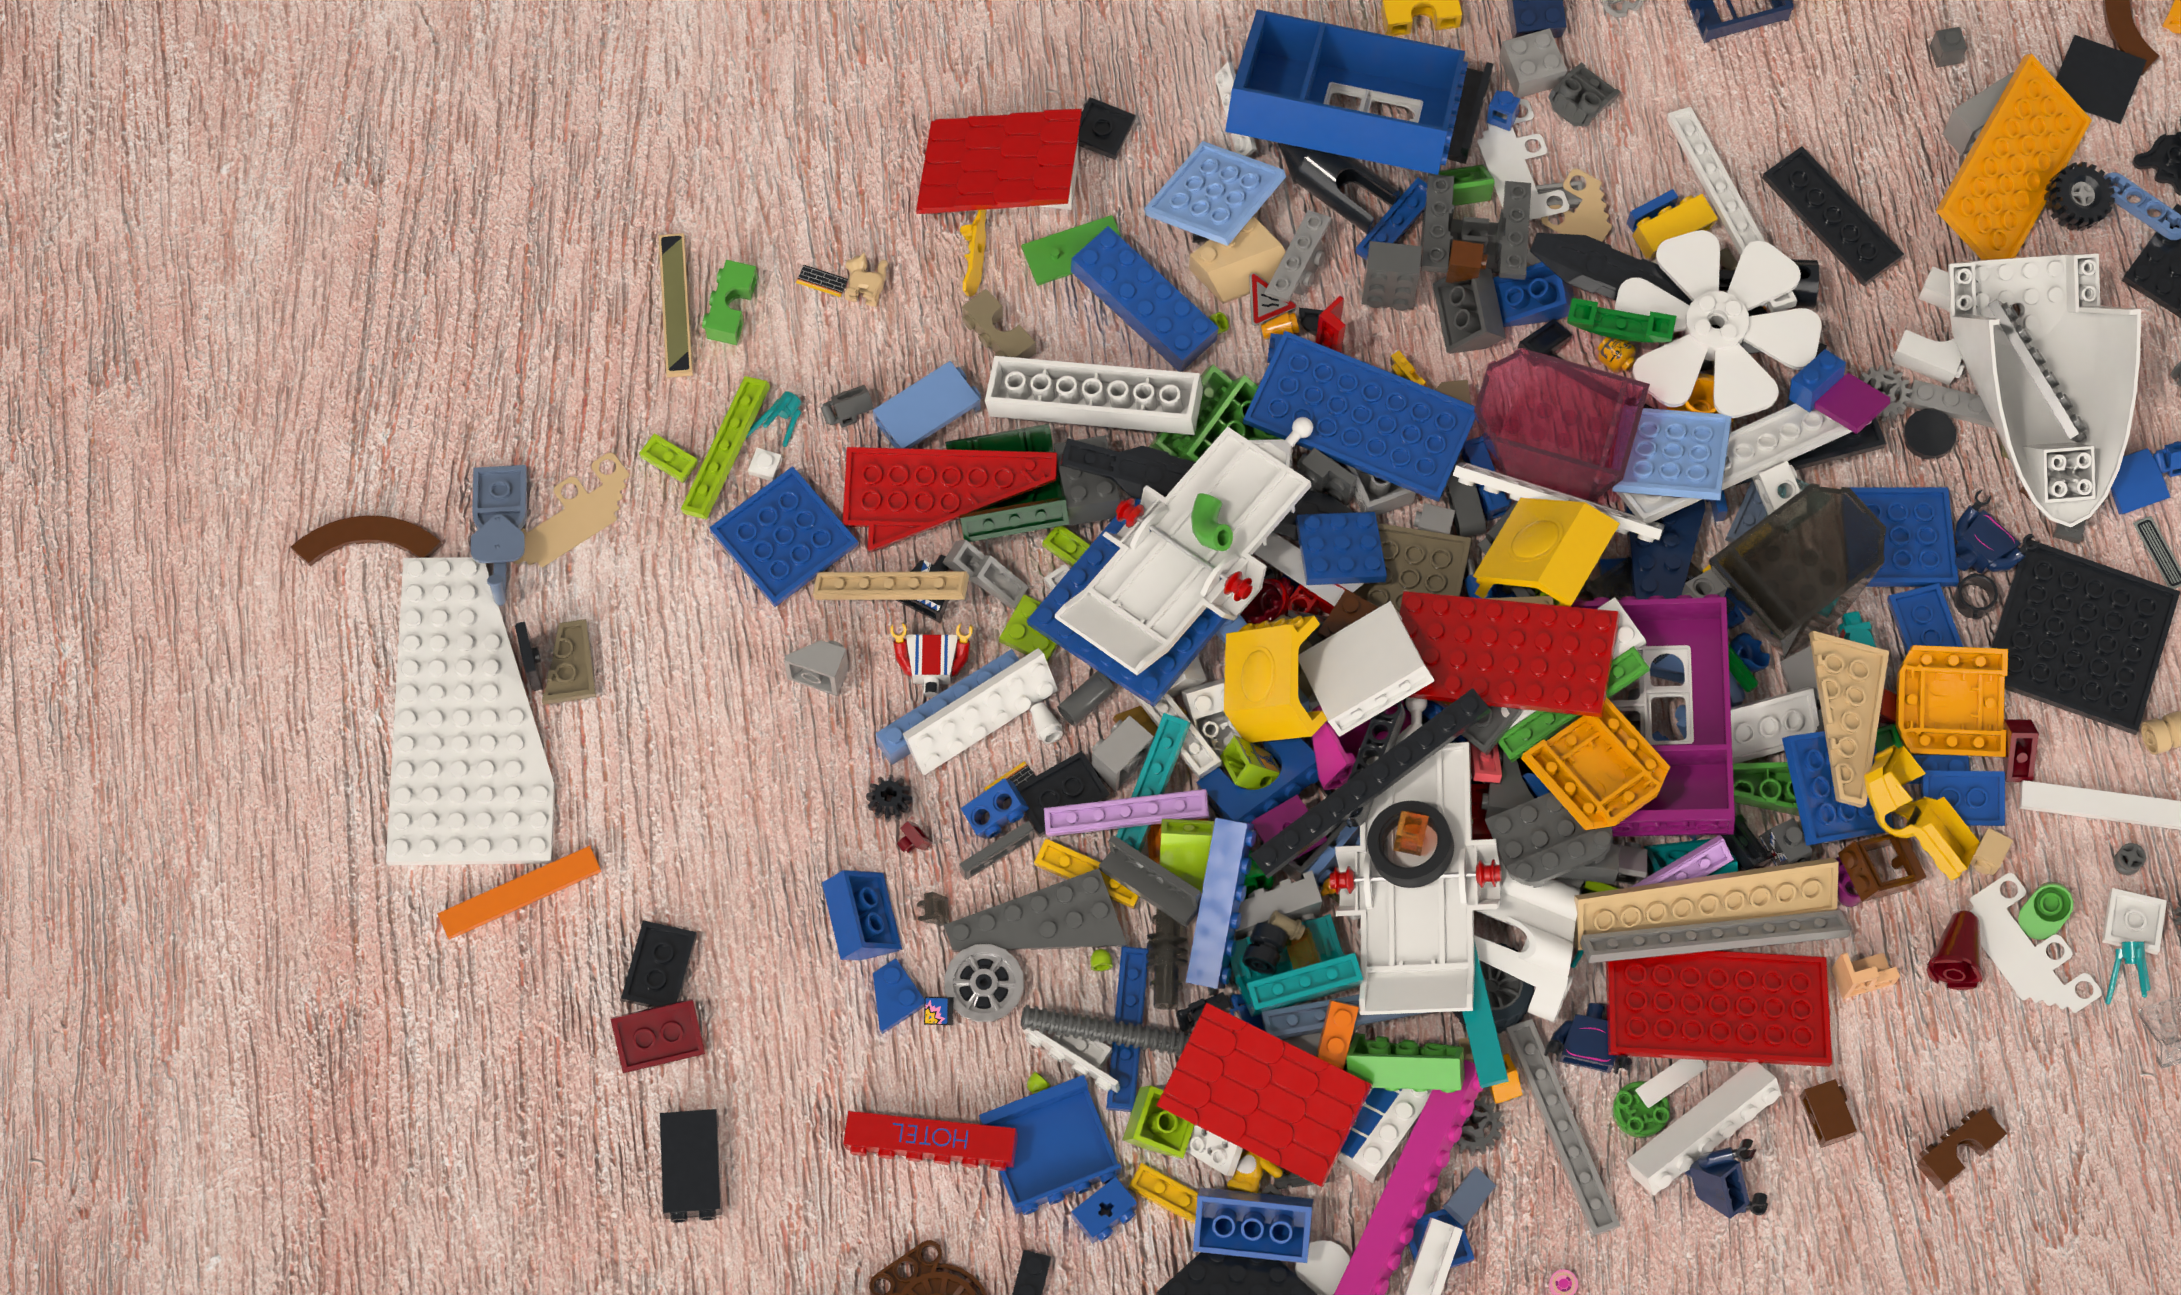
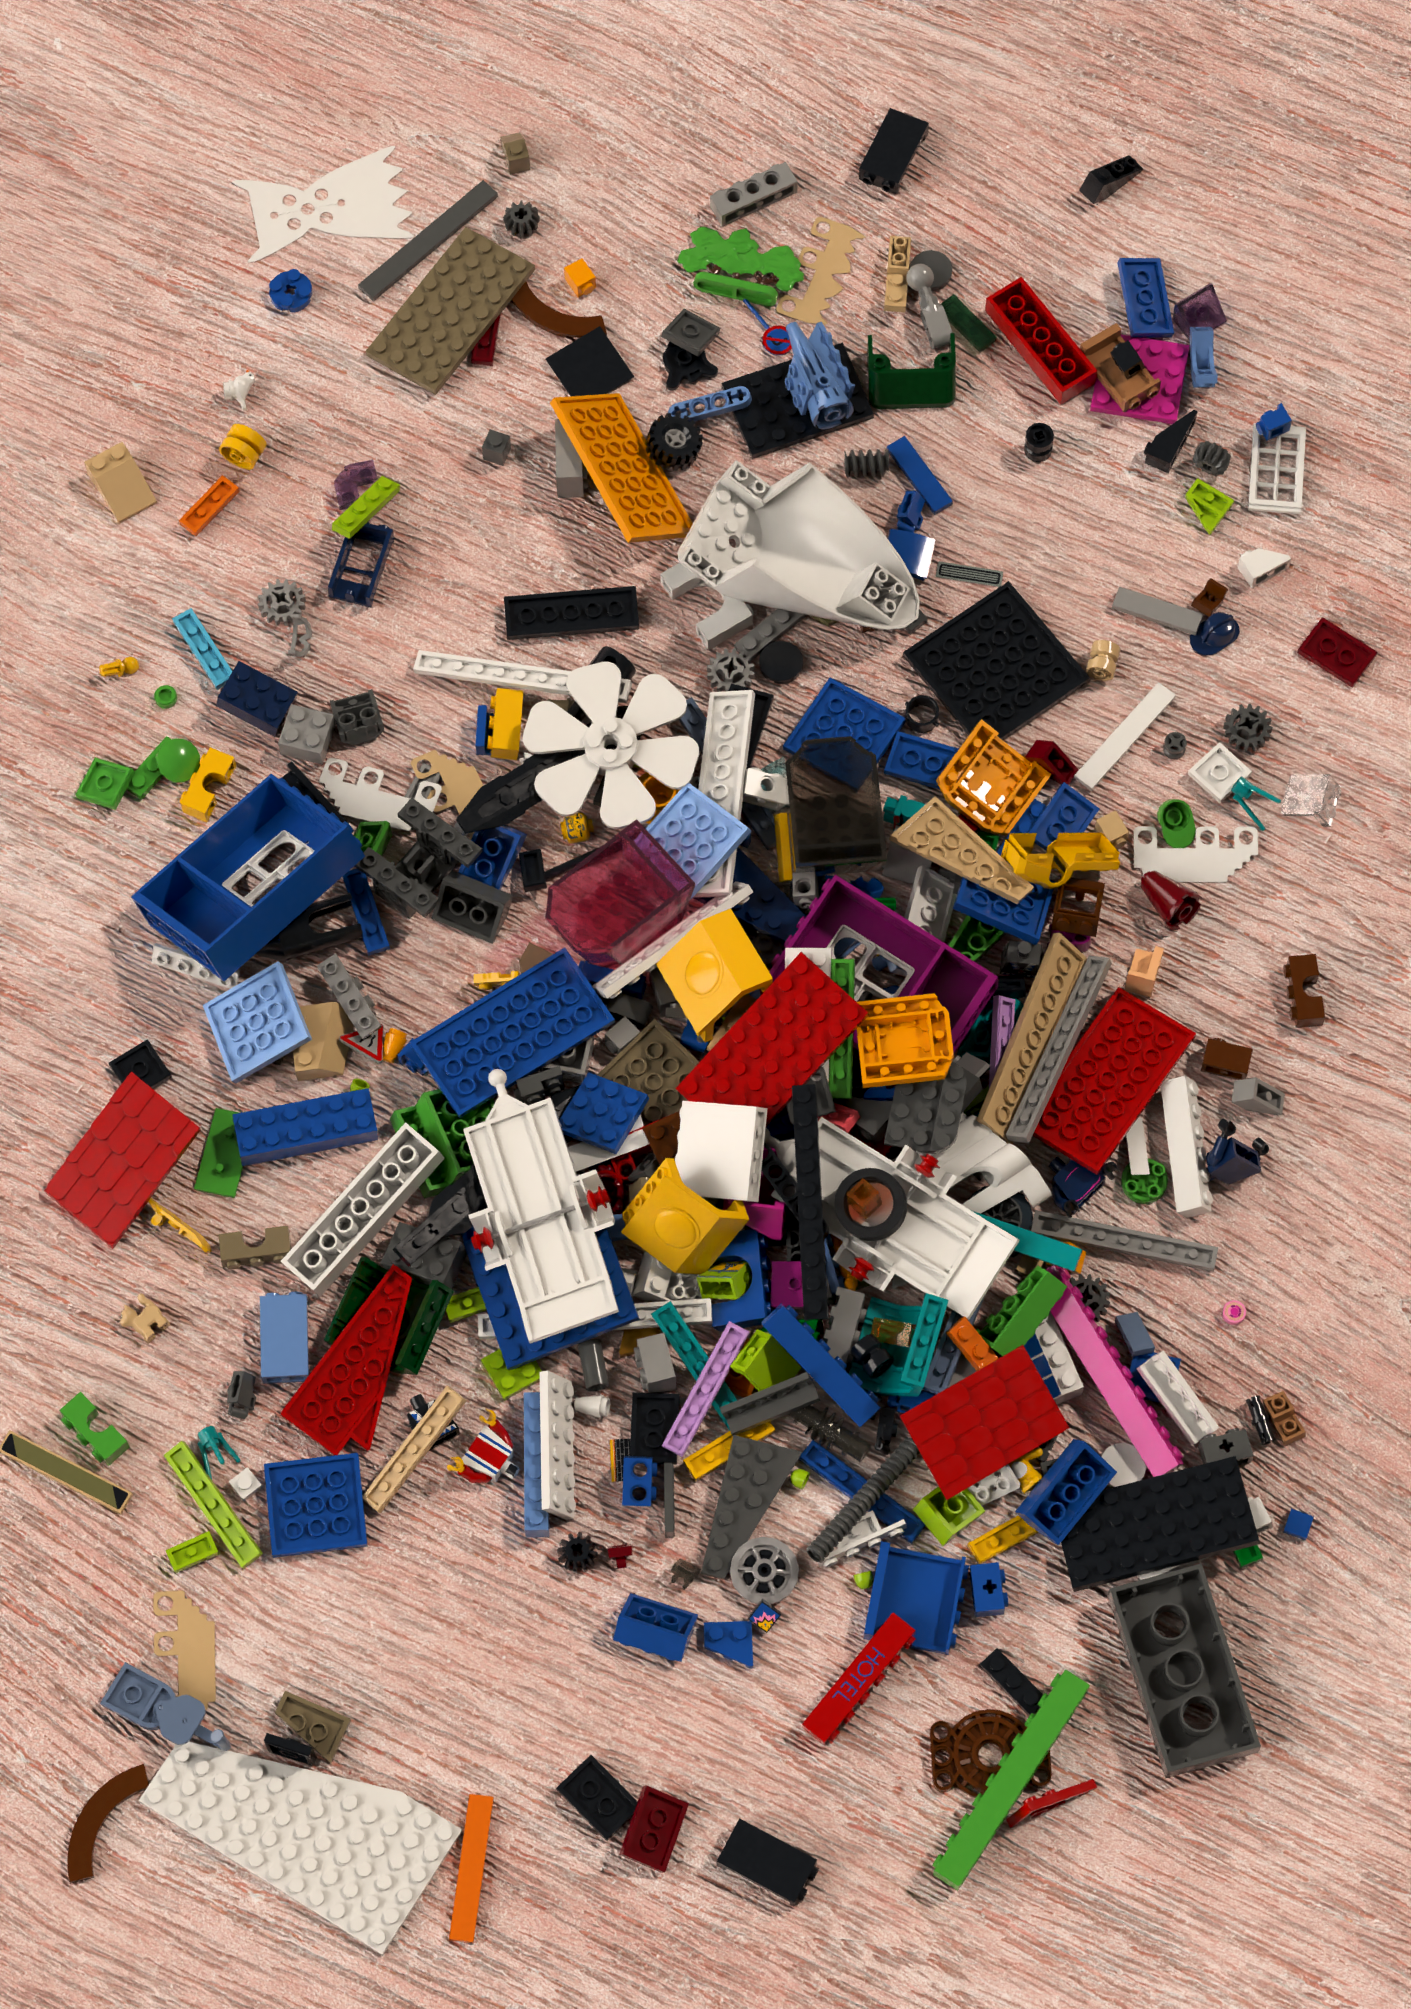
camera: 55 degrees left, 0 degrees up
light grey slope [784,640,849,696] -> none
black sticker [796,265,848,297] -> none
light grey slope [943,540,1029,609] -> none
bright green cylinder [1191,493,1233,551] -> none
dark tan pin [1268,910,1305,940] -> none
black tile [1298,307,1324,336] -> none
red panel [1315,296,1346,353] -> none
dark grey brick [1361,241,1422,311] -> none
reddish brown slope [1445,240,1488,283] -> none
blue brick [1486,90,1520,131] -> none
green slope [1567,298,1677,343] -> none
blue brick [1789,349,1846,413] -> none
magenta tile [1814,373,1890,434] -> none
dark blue torso [1955,490,2040,574] -> none
plate [1988,299,2087,443] -> none
none -> light grey slope [1232,1077,1285,1115]

